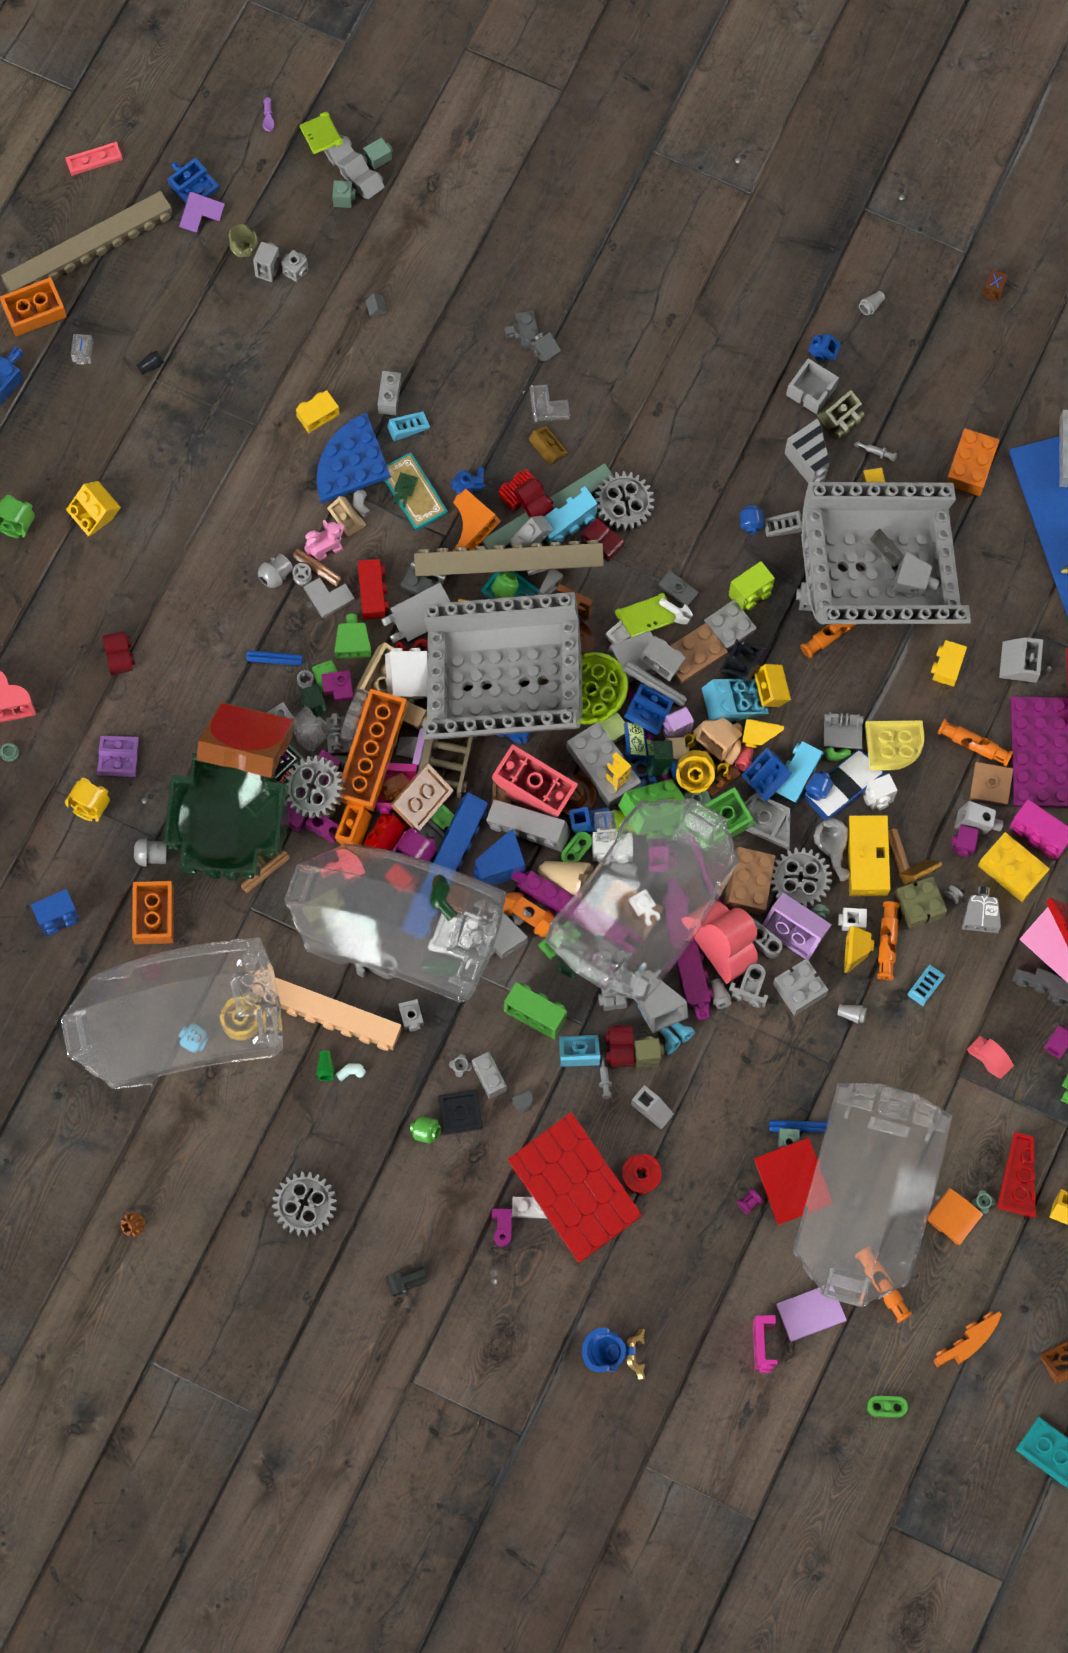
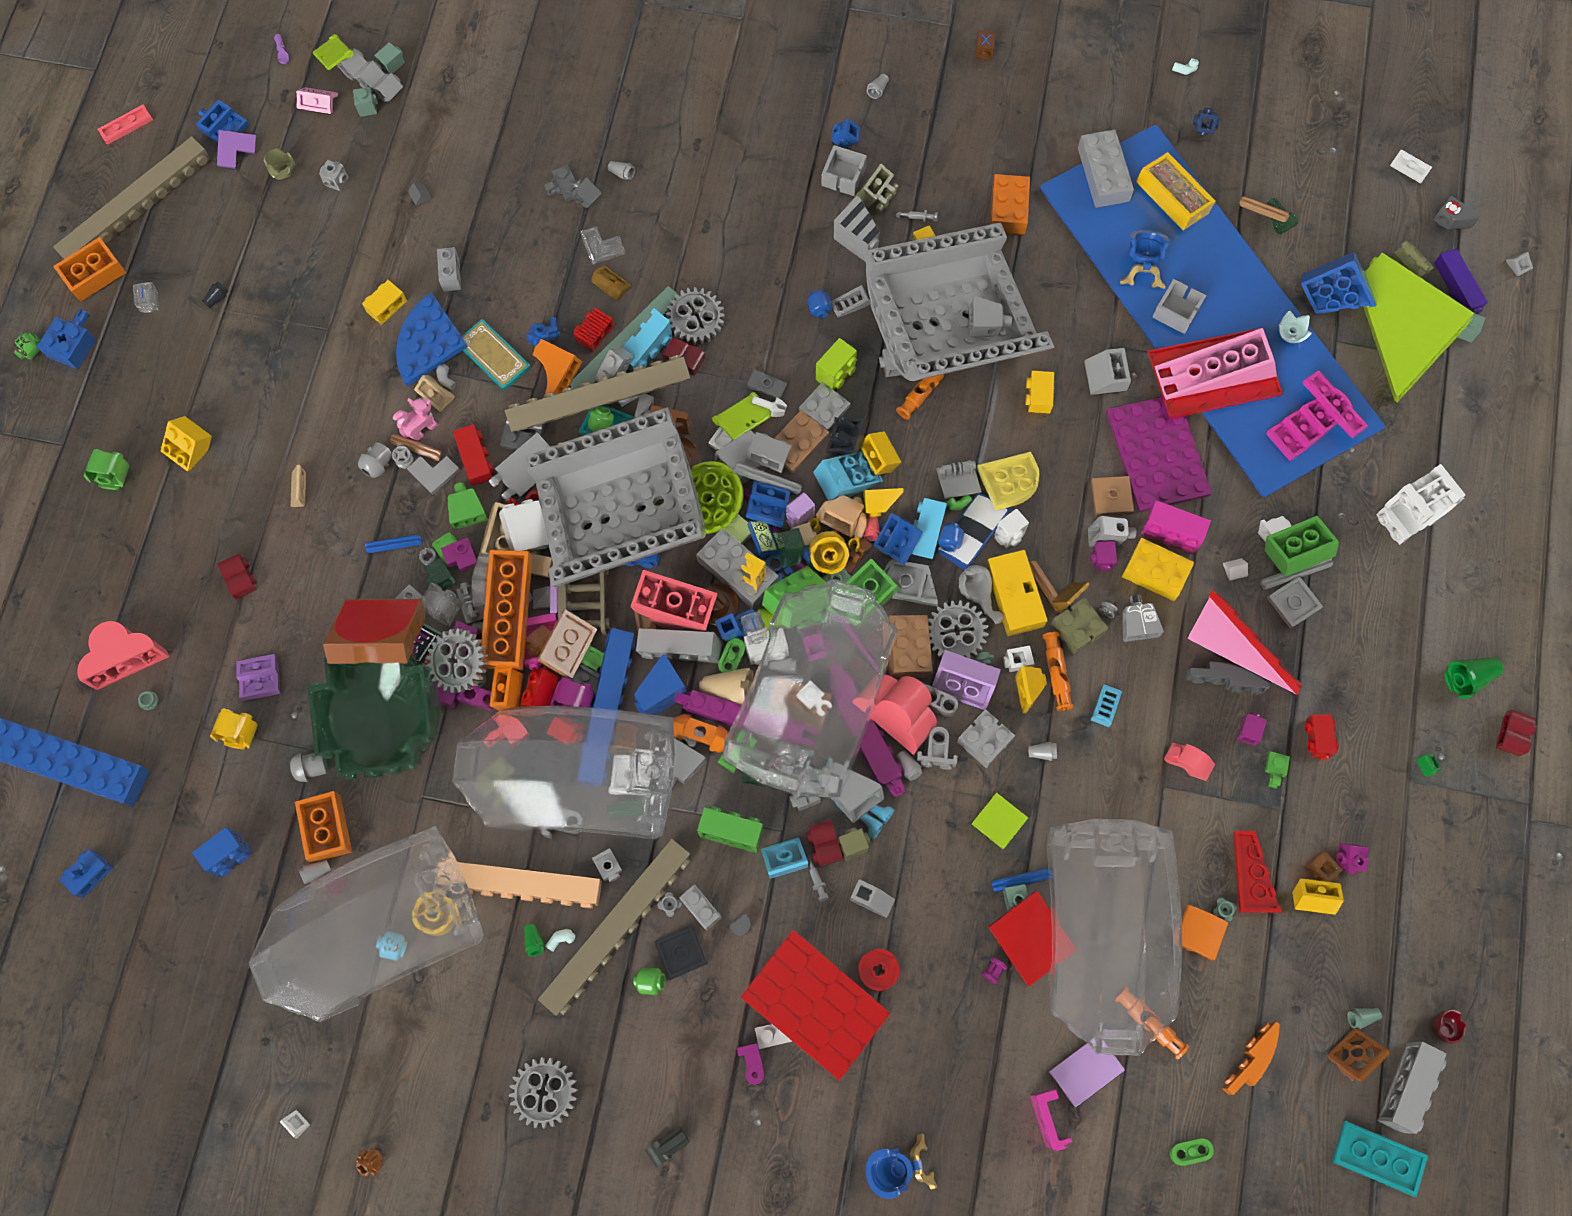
camera: 10 degrees left, 0 degrees up
medium nougat axle [241,850,289,893] -> none
light grey brick [253,242,280,282] -> none
medium azure slope [387,412,430,441] -> none
clear green plate [393,472,418,507] -> none
dark green arm [429,874,458,922] -> none
dark red brick [513,478,554,518] -> none
clear smoke plate [870,528,904,567] -> none
orange piece [937,719,1013,767] -> none
none -> white slope [280,1110,310,1139]
none -> tan slope [291,465,306,507]
none -> bright pink panel [297,87,338,114]
none -> light grey cone [299,860,331,884]
none -> dark tan brick [538,839,691,1017]
none -> light grey cone [608,161,635,181]
none -> lime tile [972,793,1028,849]

